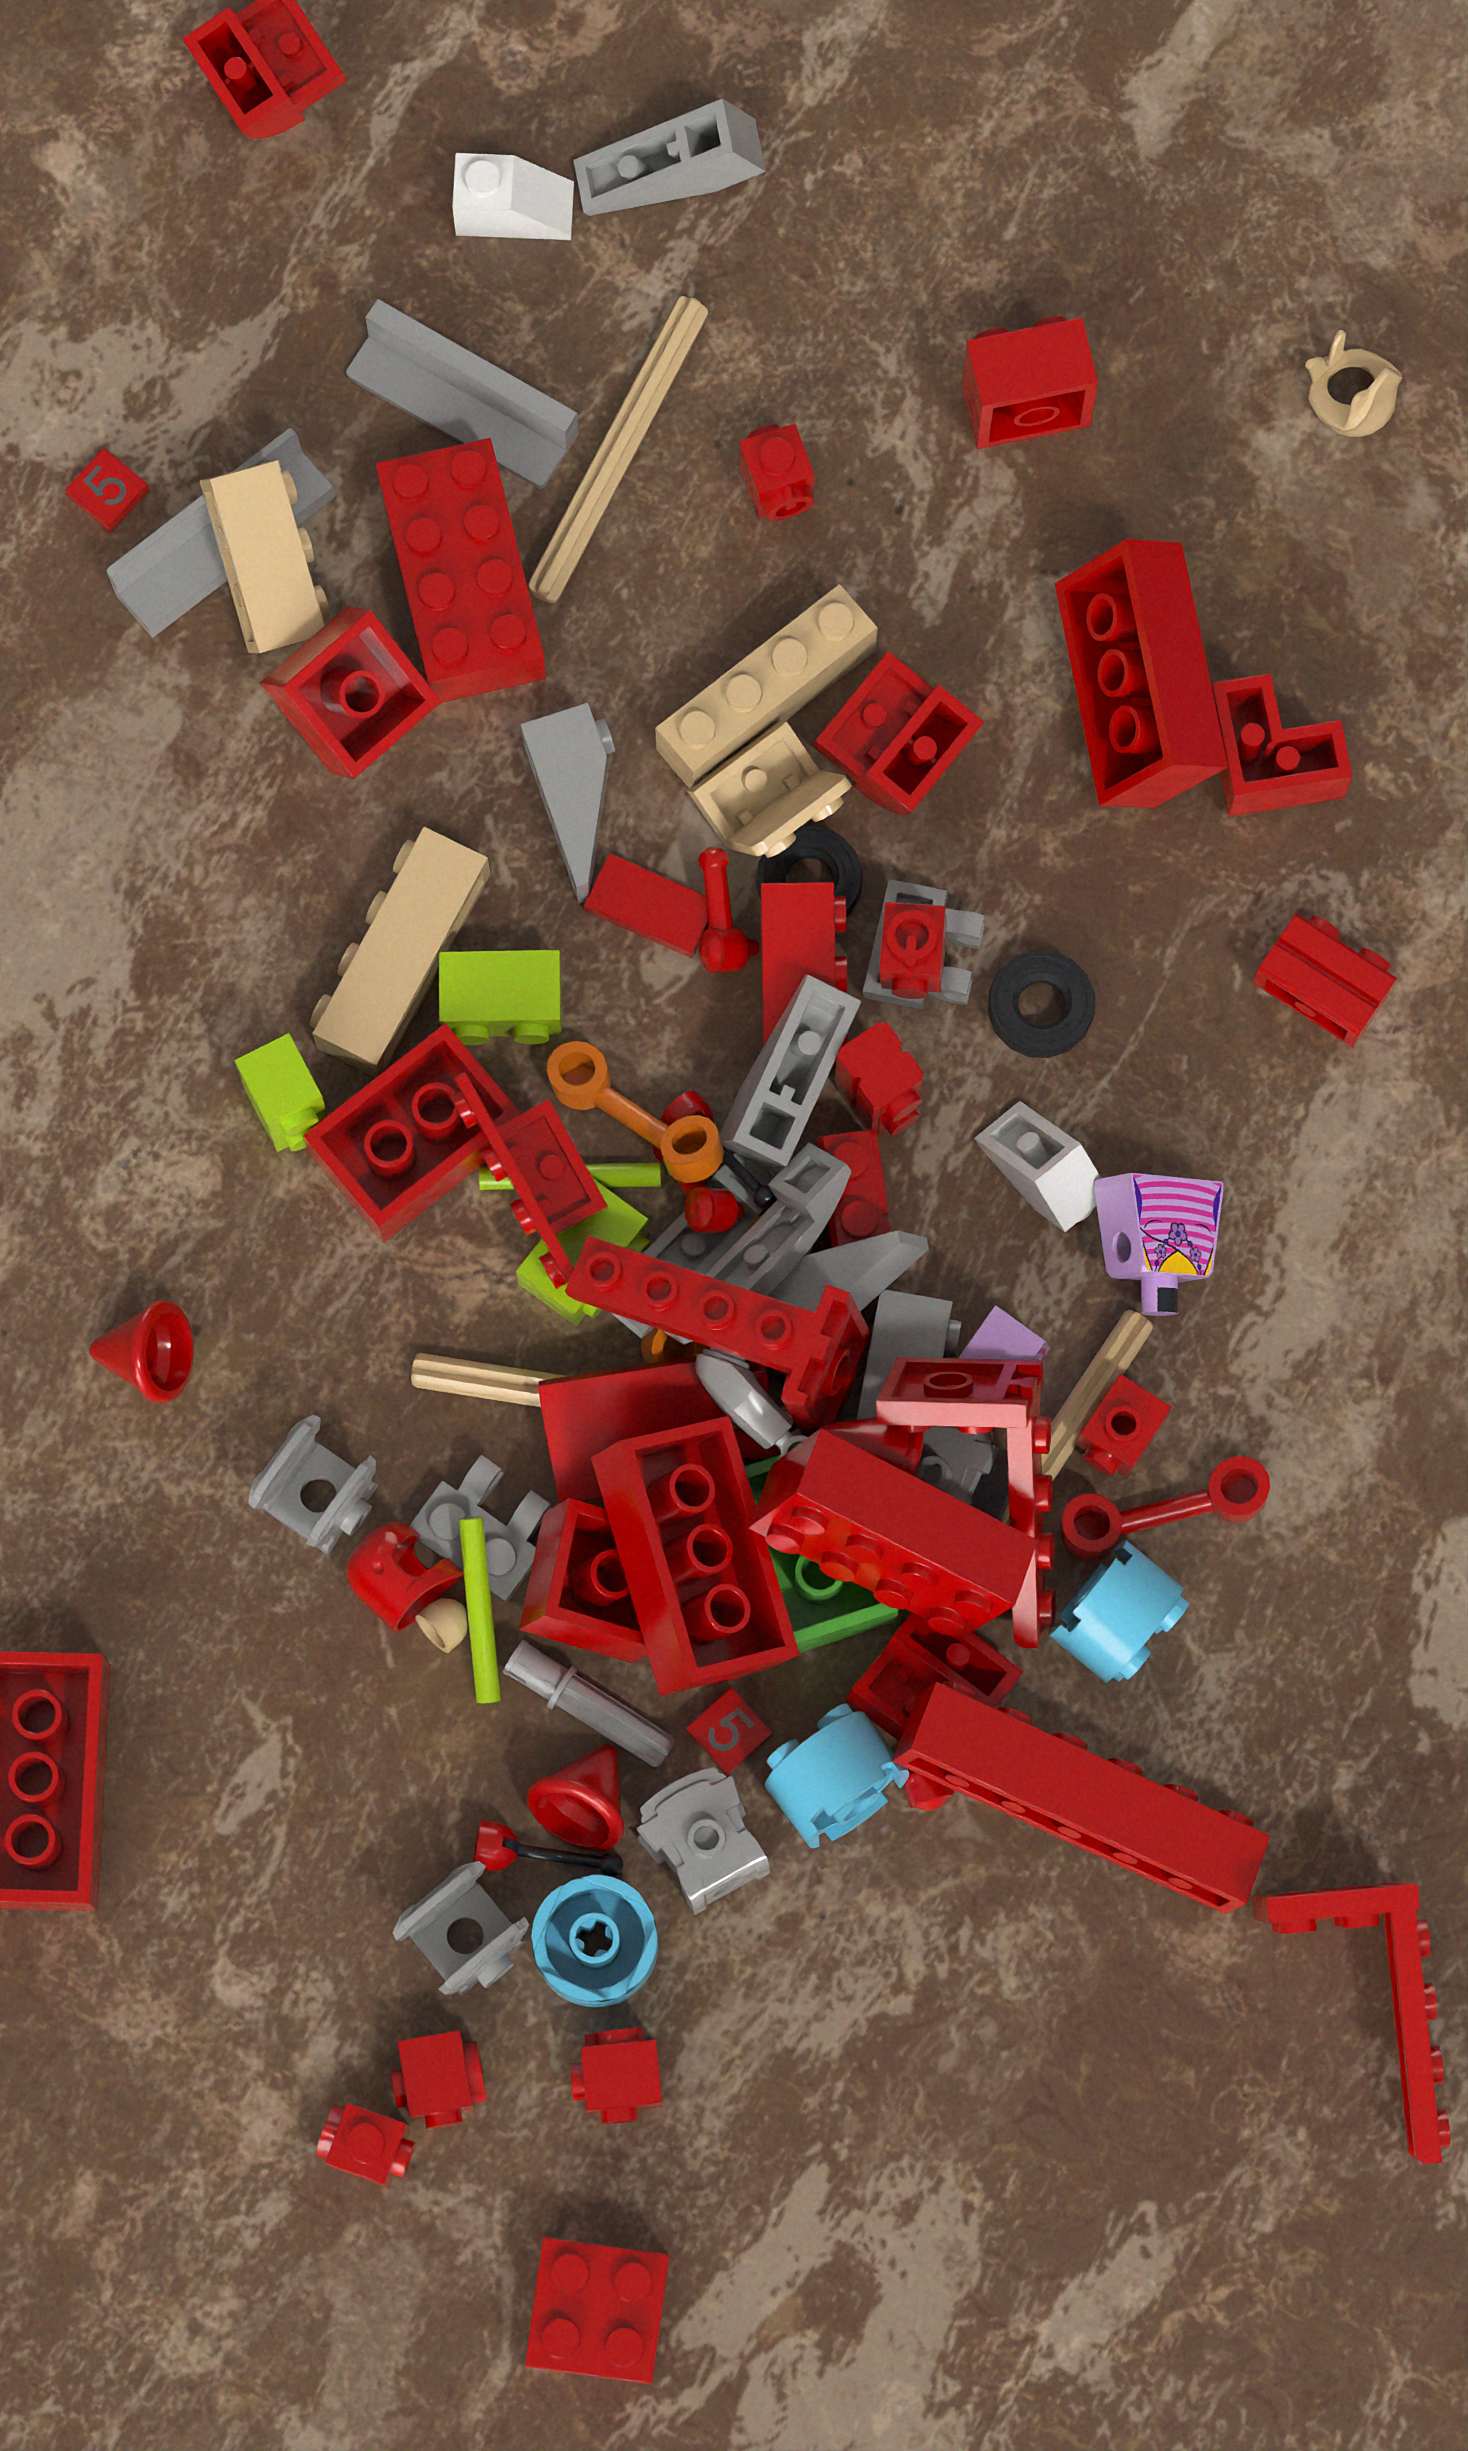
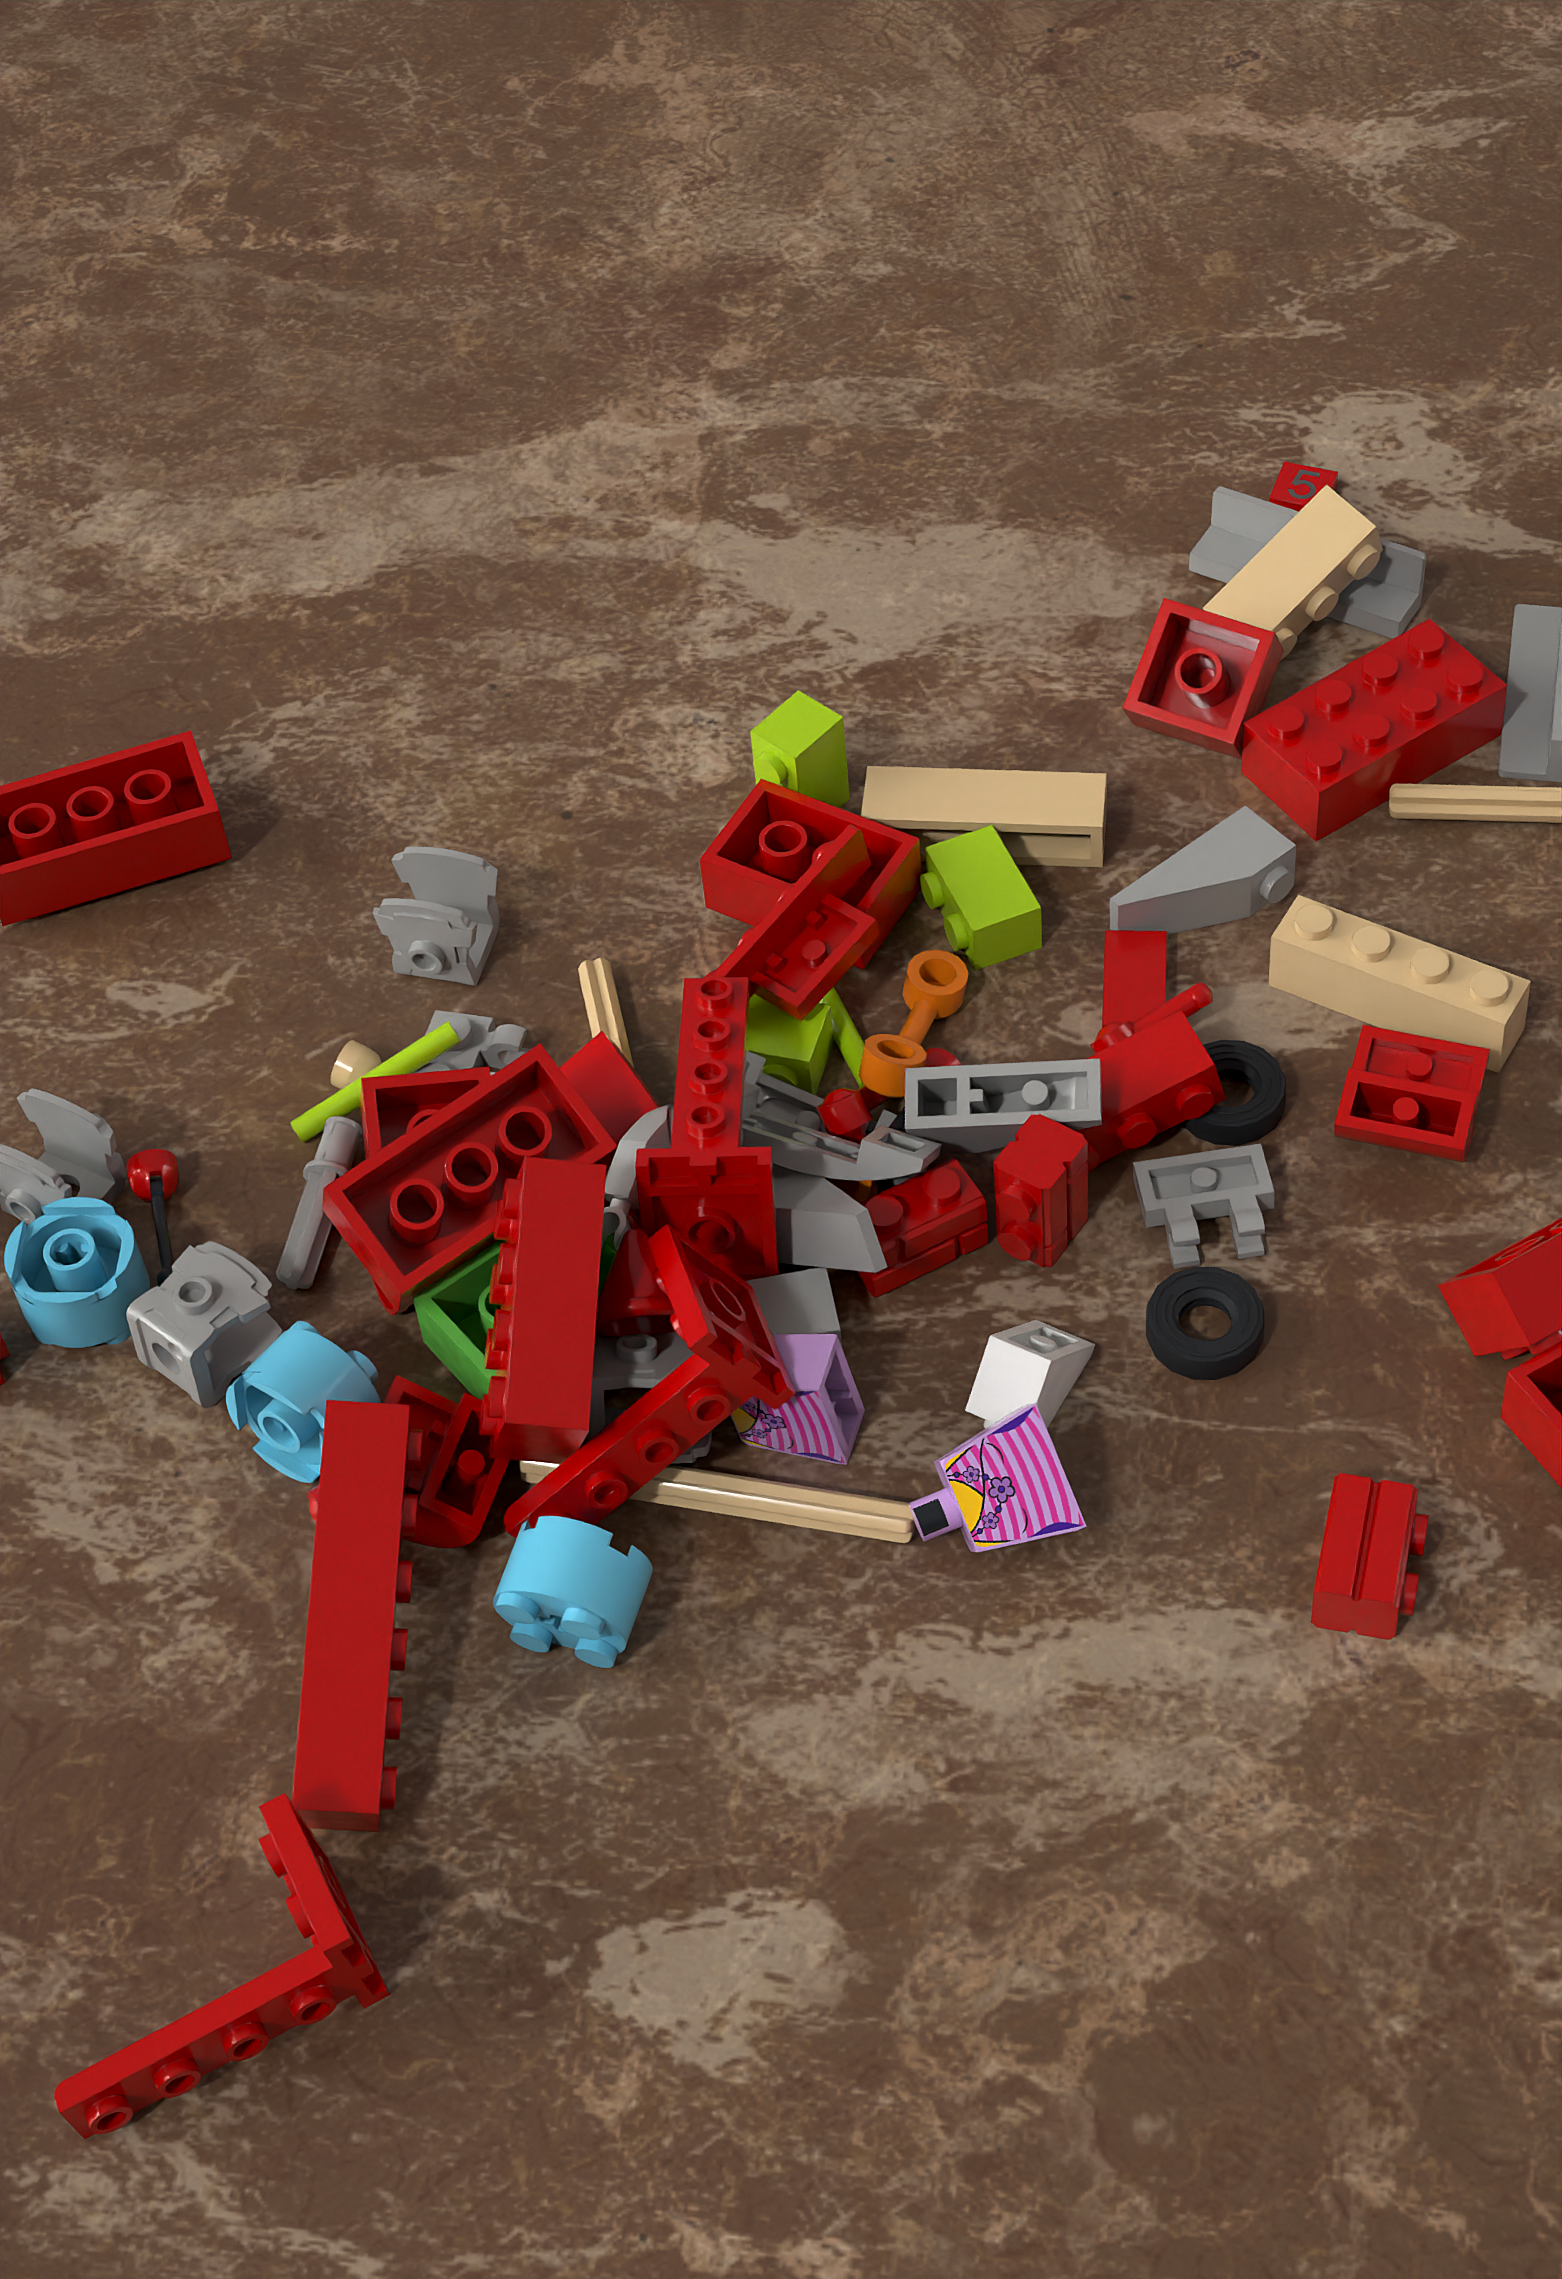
camera: 75 degrees right, 25 degrees down
red hat [89,1299,194,1404] -> none
red helmet [346,1522,464,1633] -> none
red hat [527,1745,624,1851] -> none
red tile [686,1687,773,1776] -> none
tan bracket [687,720,851,858] -> none
red brick [879,902,947,999] -> none
red piece [1060,1456,1270,1561] -> none
red brick [1077,1374,1172,1478] -> none

